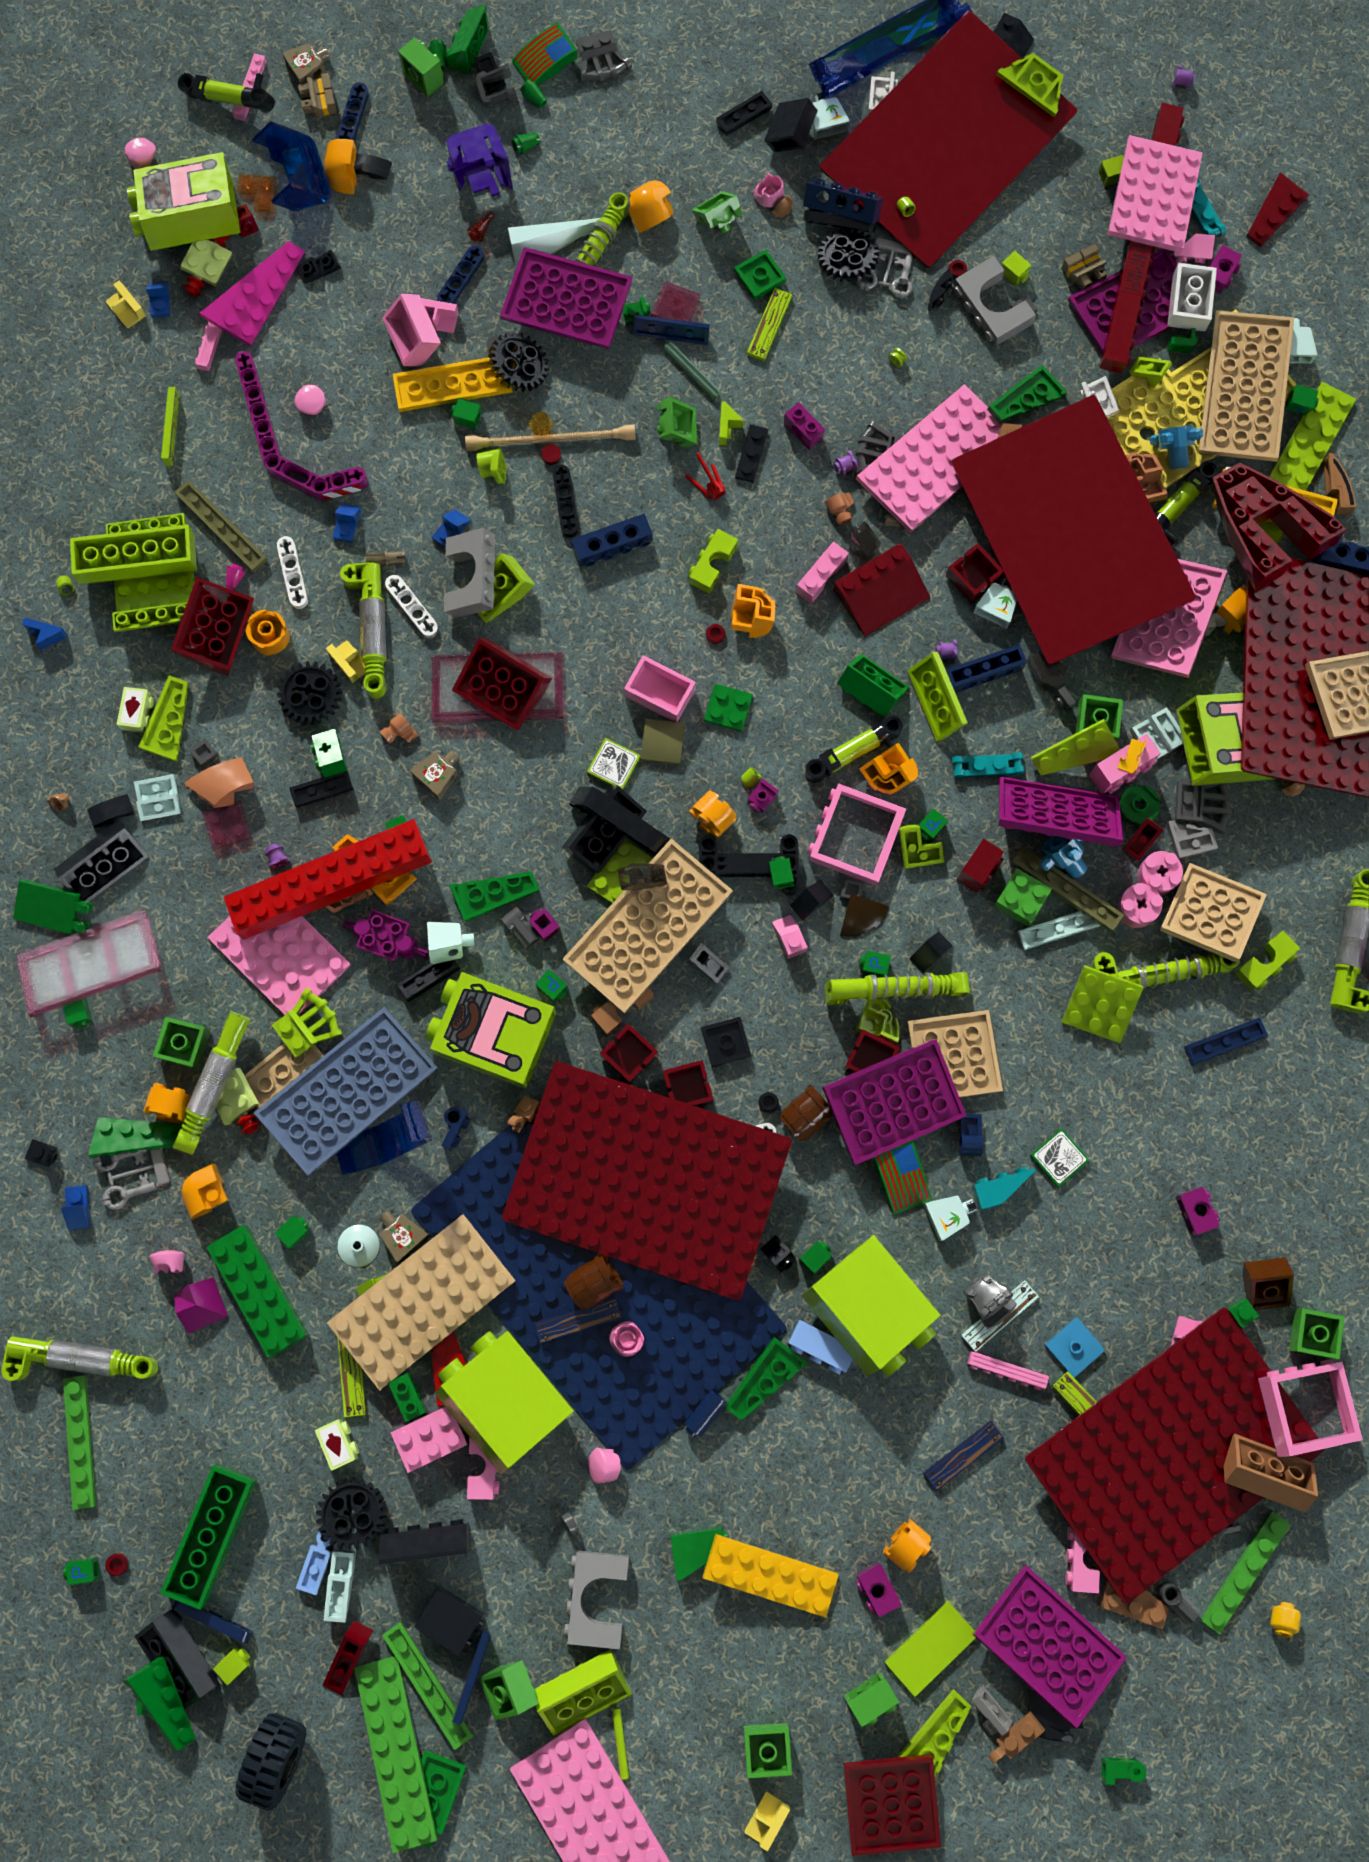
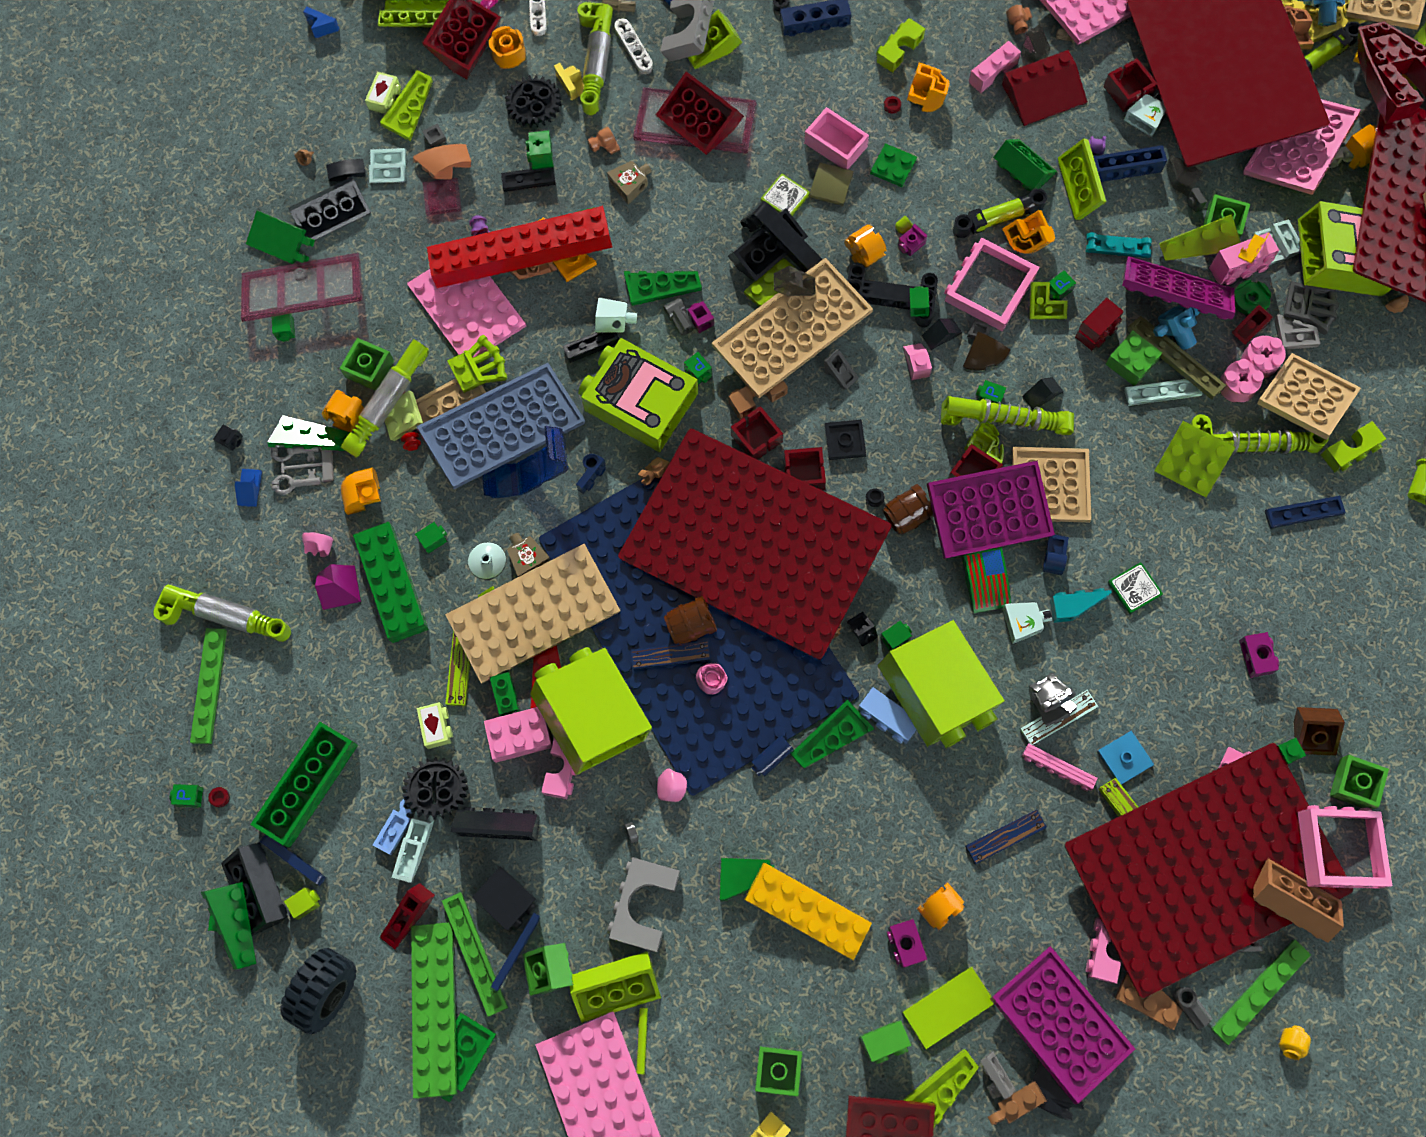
camera: 15 degrees right, 5 degrees down
magenta piece [343,909,429,962] -> none

